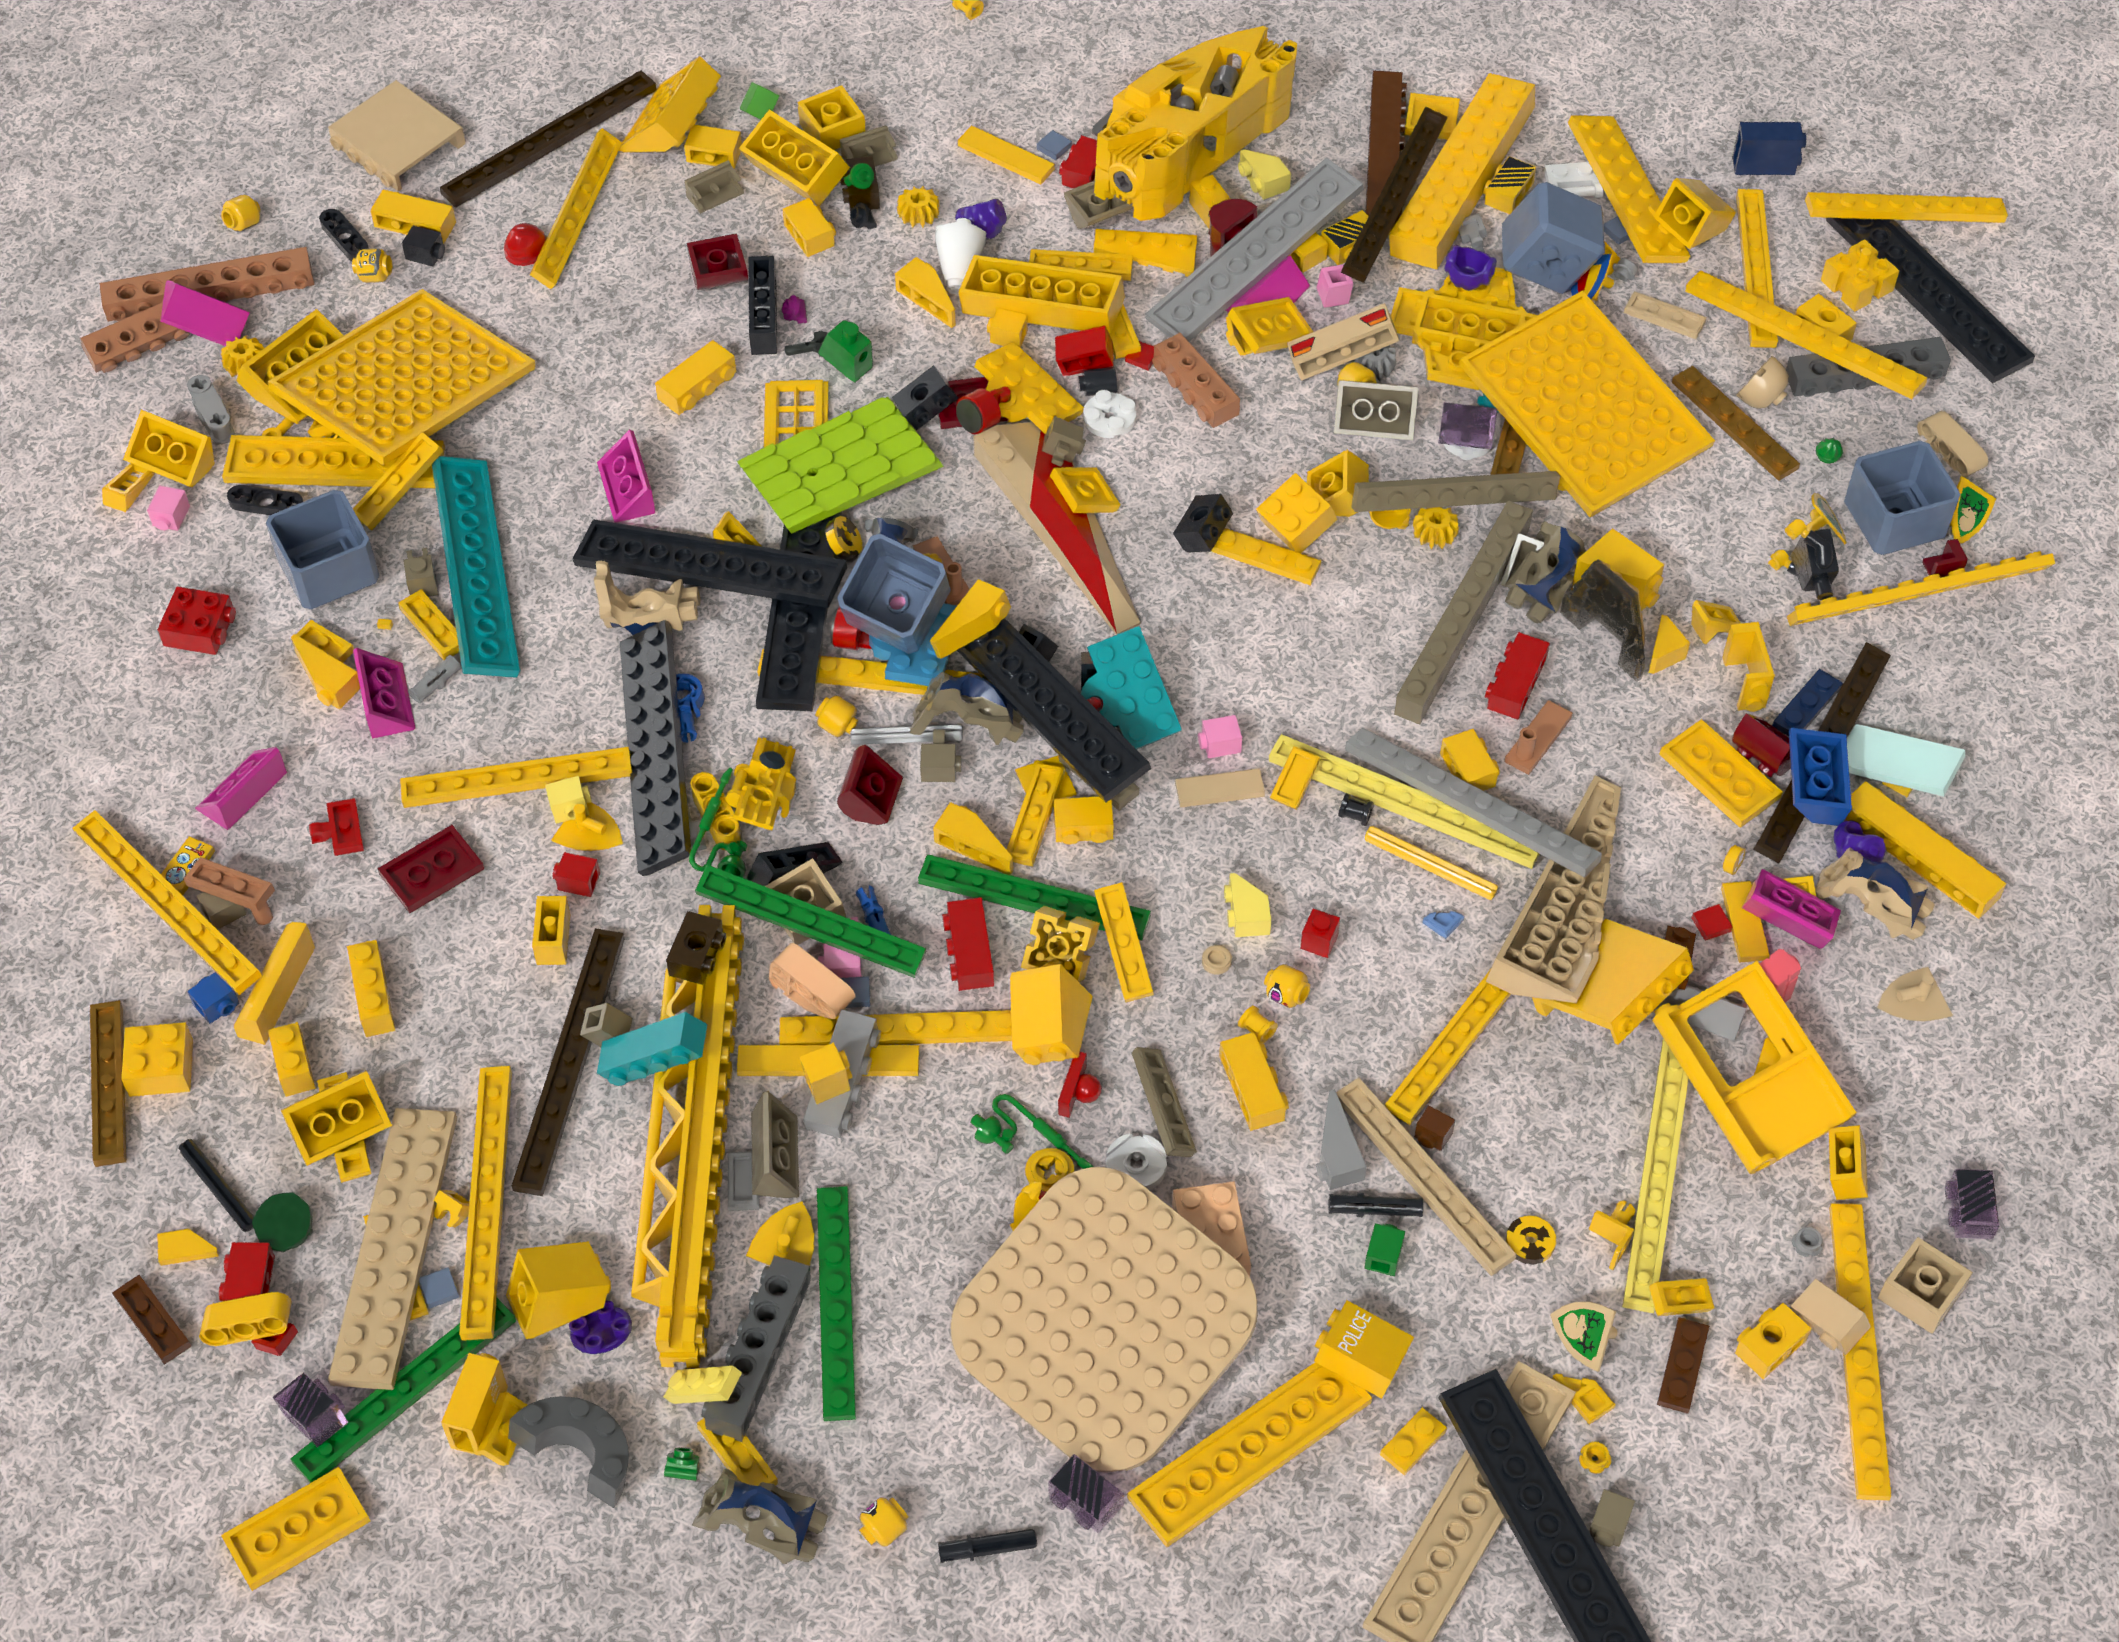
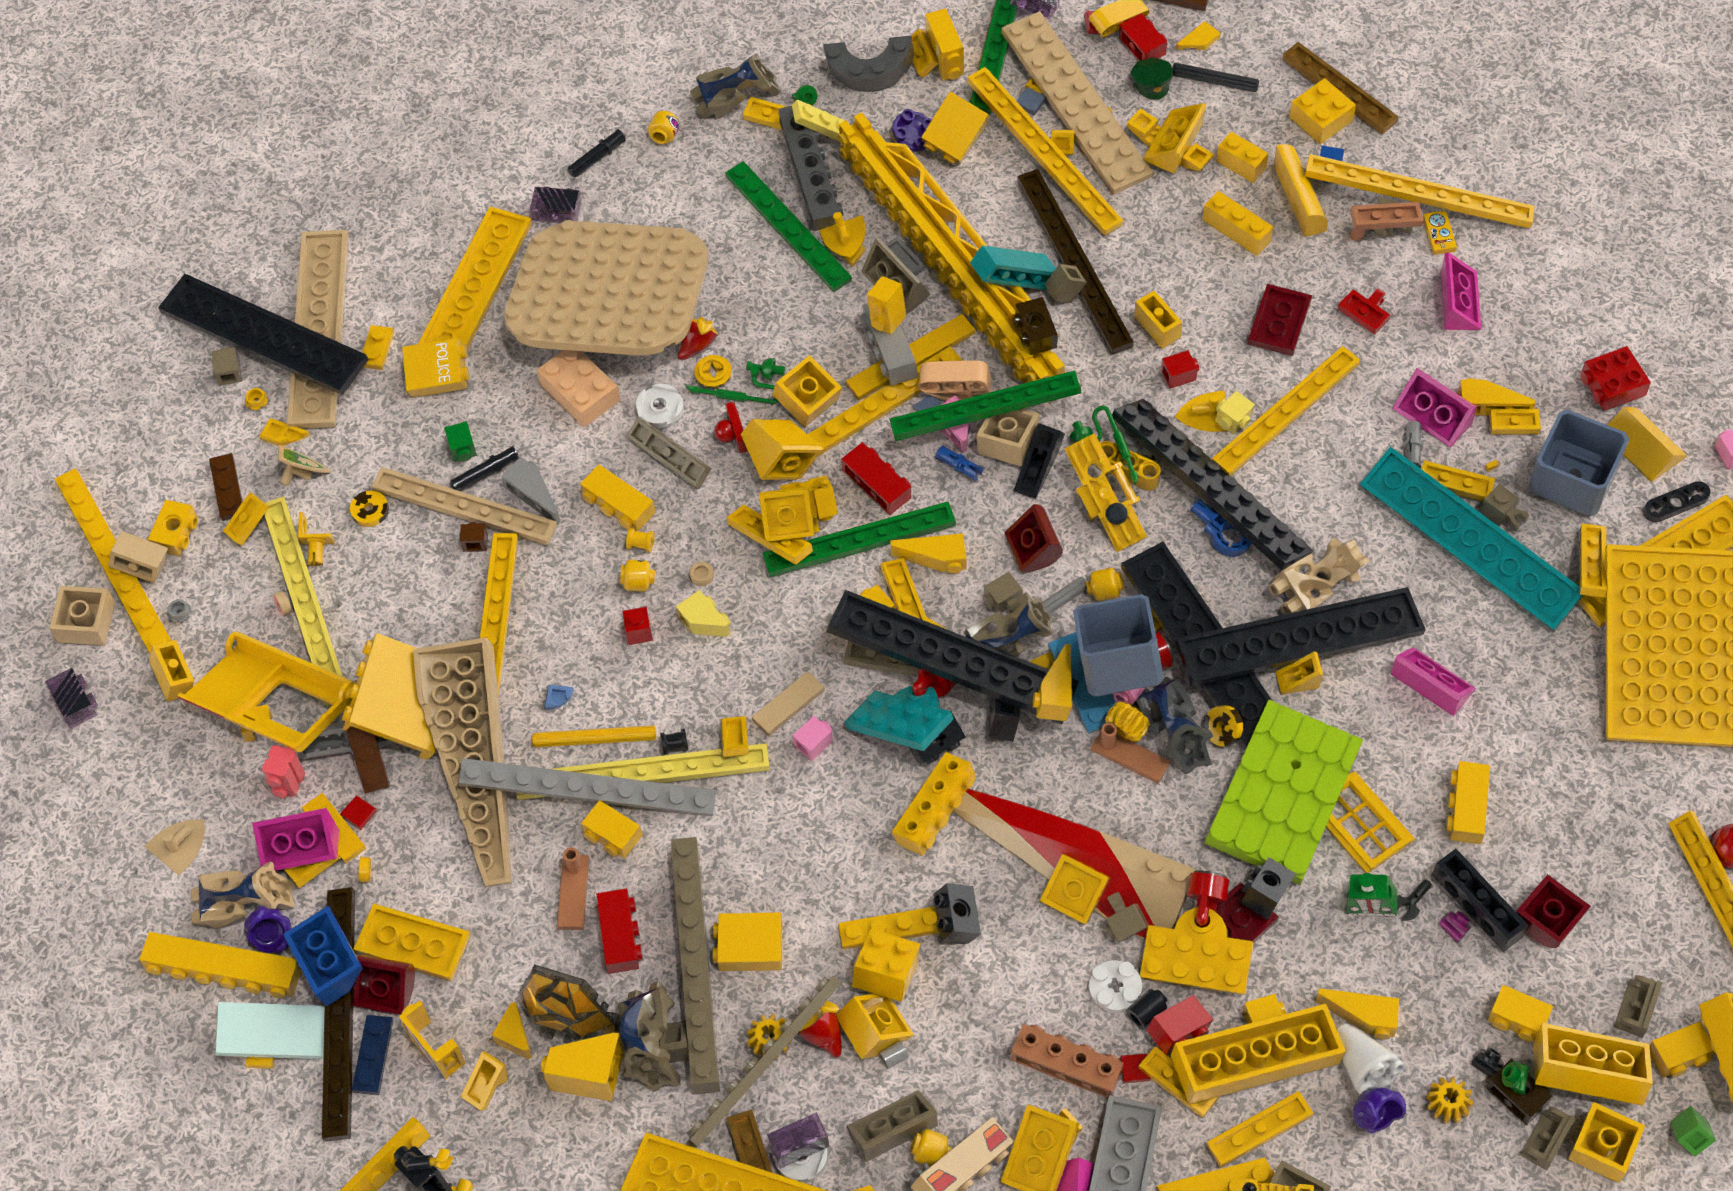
camera: 150 degrees right, 5 degrees up
none -> tan tile [273,591,292,616]
none -> yellow brick [713,912,782,971]
none -> yellow plate [759,486,814,542]
none -> yellow brick [772,355,842,427]
none -> yellow brick [892,752,976,856]
none -> yellow slope [1608,407,1687,482]

